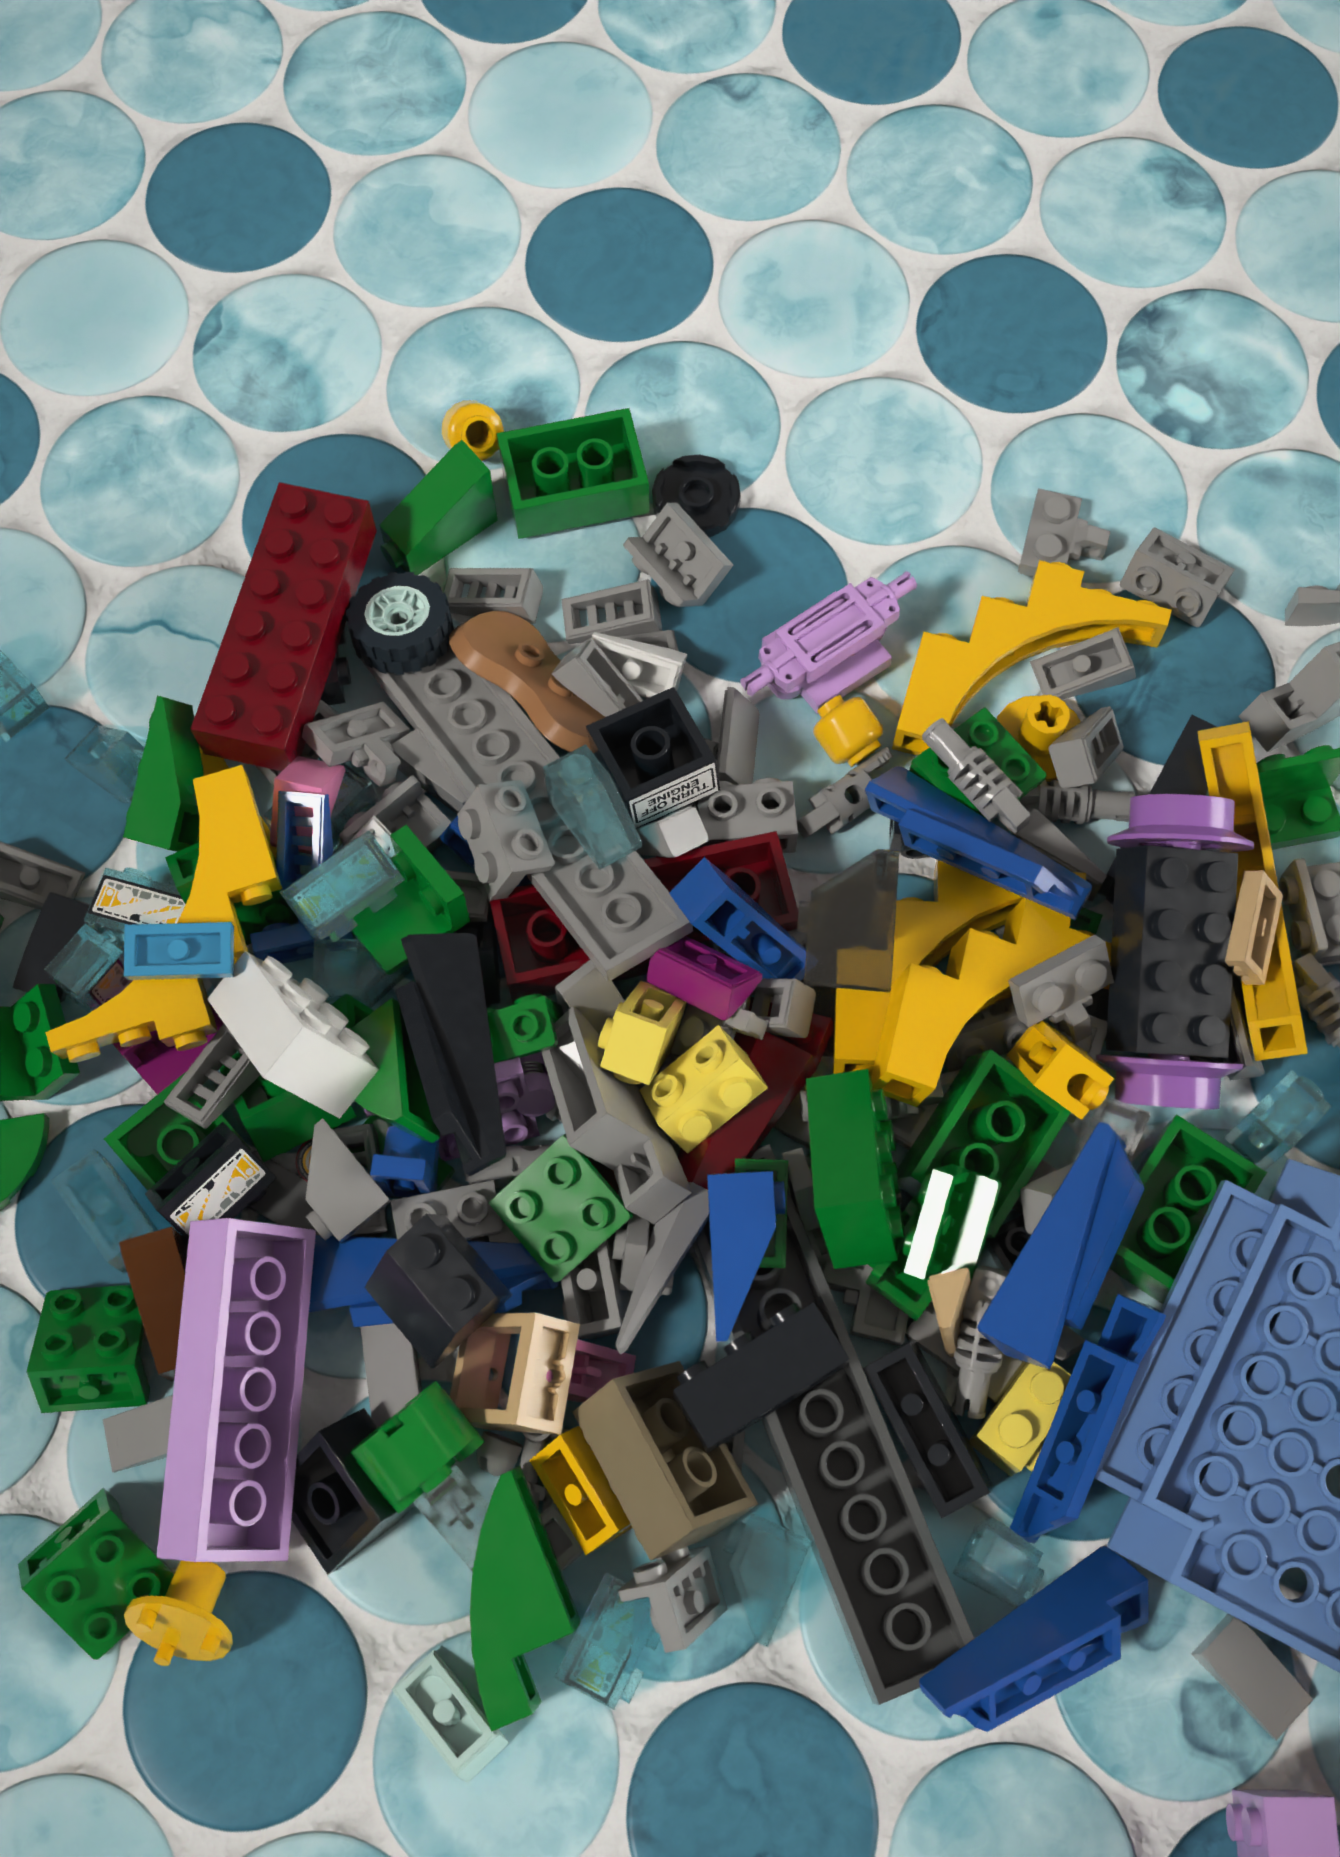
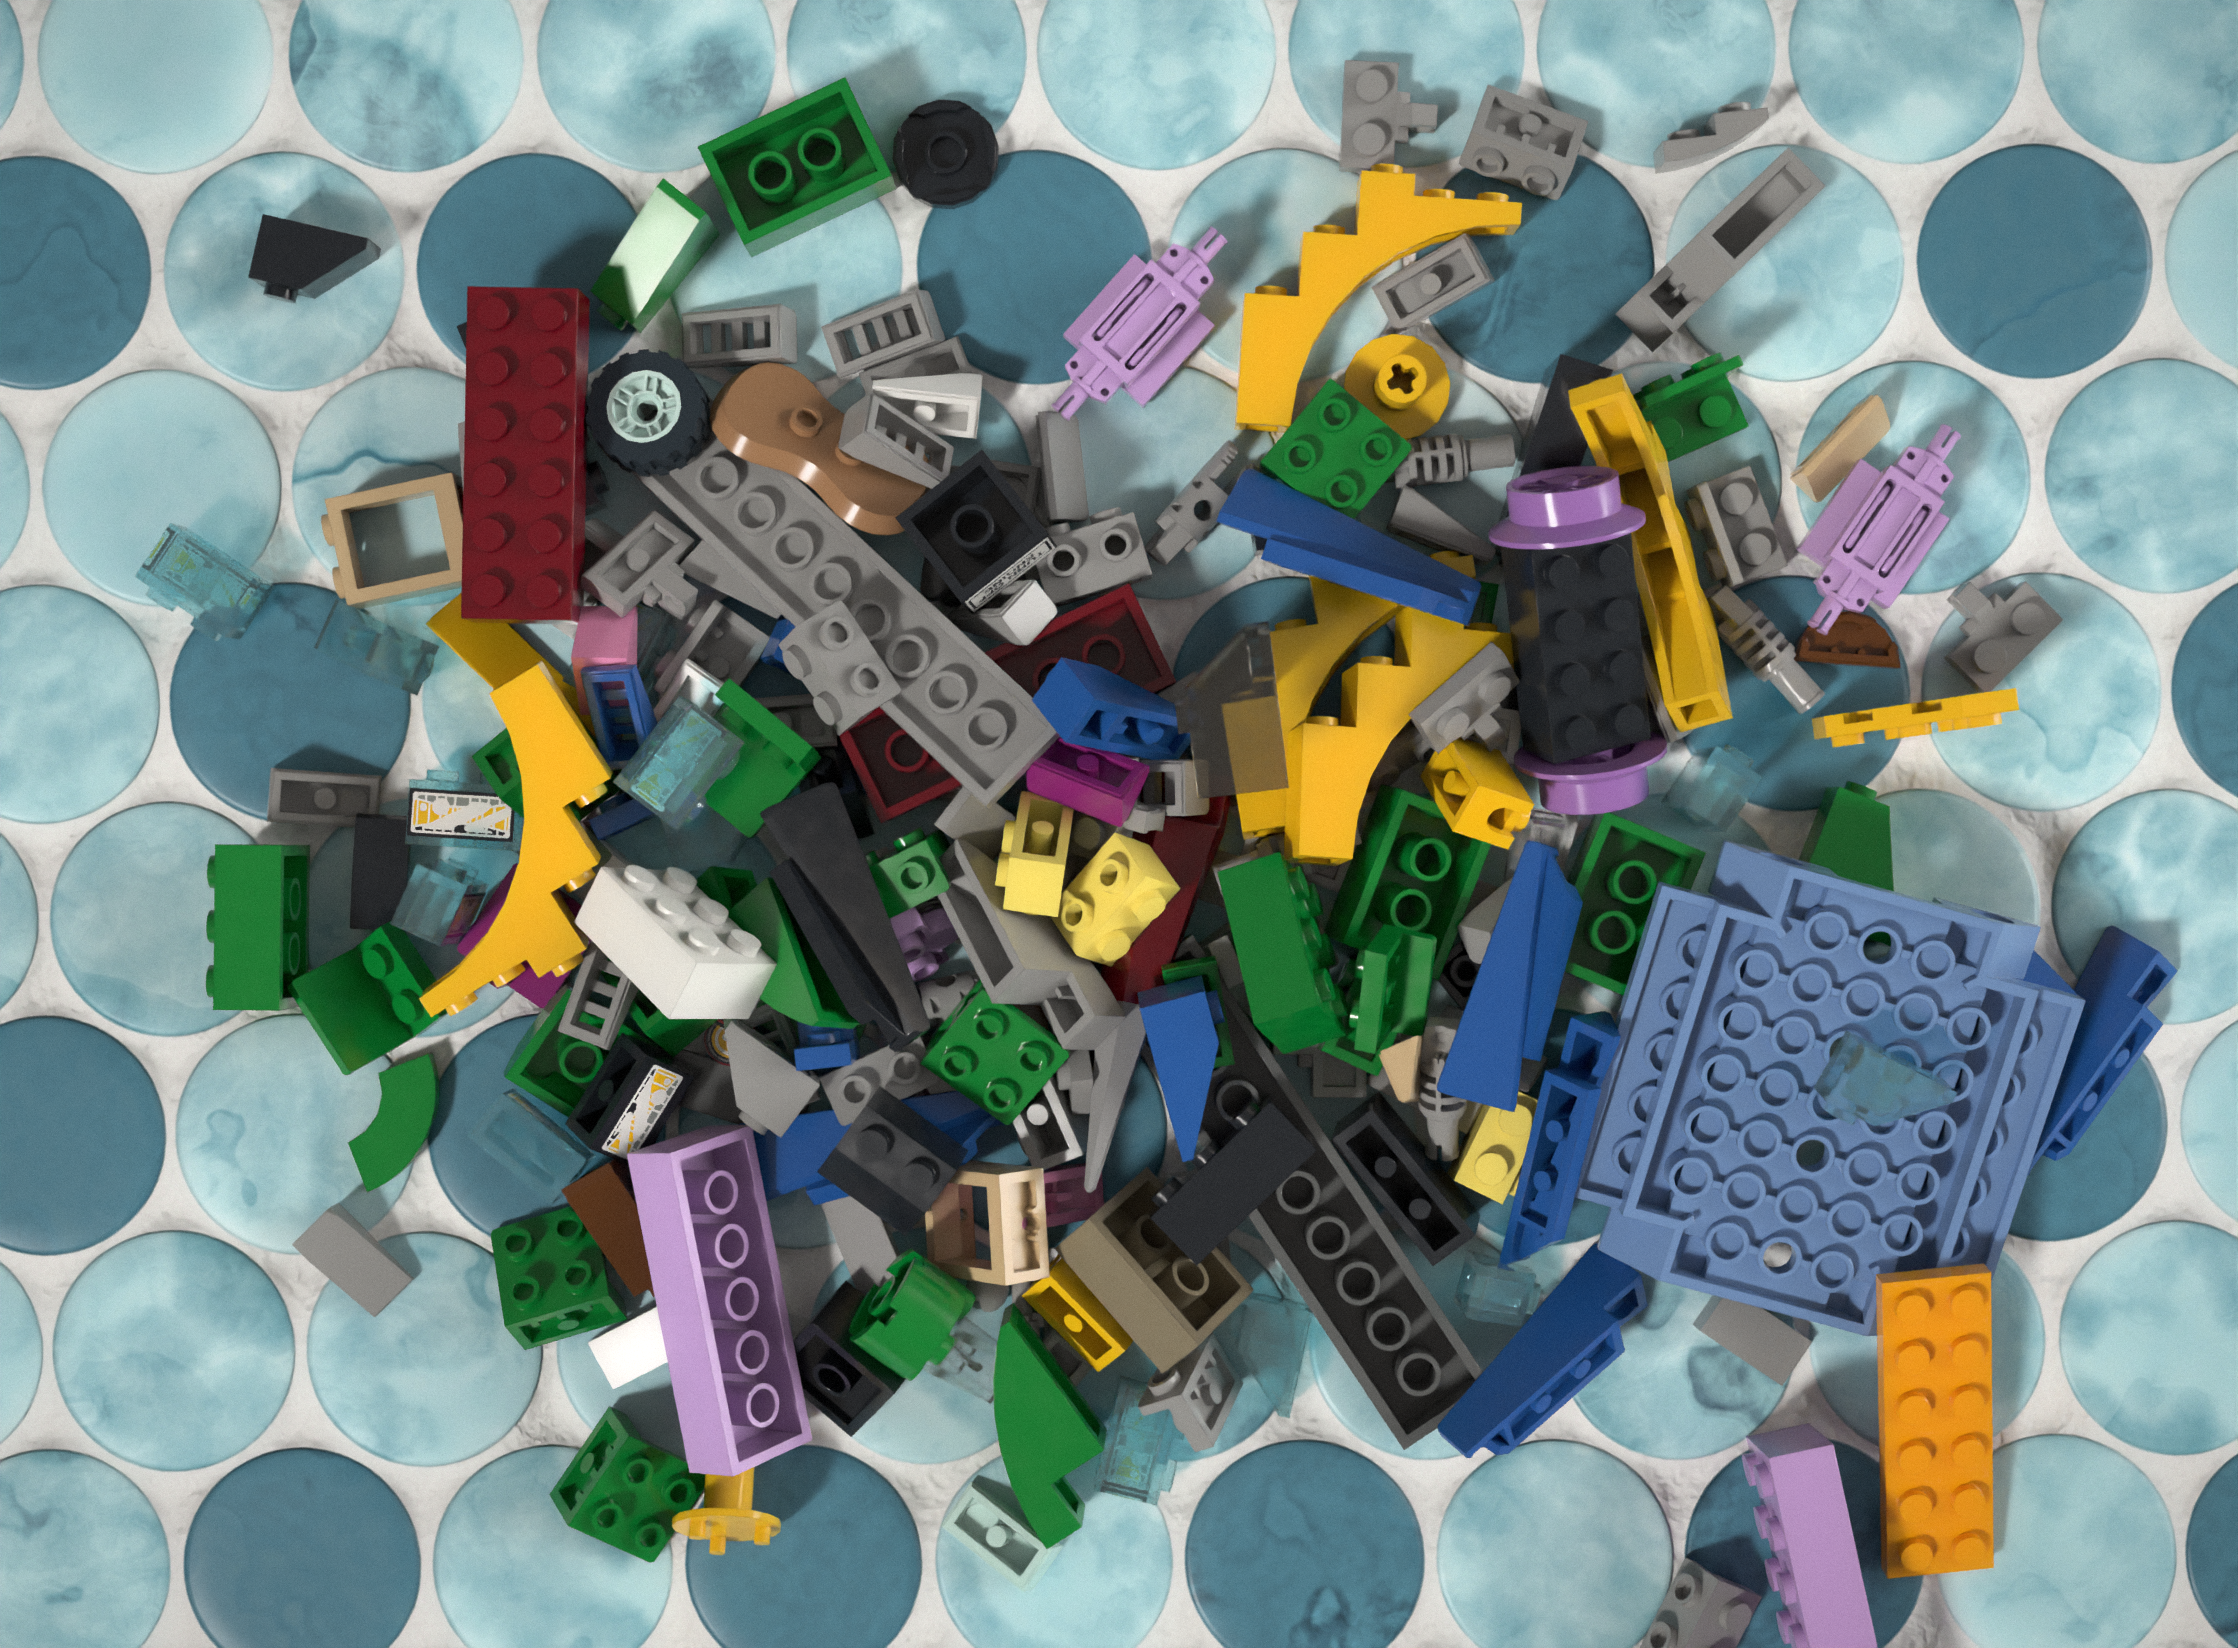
camera: 15 degrees left, 20 degrees up
green slope [123,695,204,852] -> none
dark azure plate [124,922,234,980] -> none
yellow head [442,400,504,461] -> none
clear light blue slope [543,744,642,870] -> none
light grey bracket [623,503,734,607] -> none
yellow head [813,695,883,767] -> none
light grey hinge [922,718,1031,835] -> none
light grey slope [1049,706,1124,788] -> none
tan tile [1225,870,1283,985] -> none
none -> black slope [248,214,381,303]
none -> tan window [321,472,463,609]

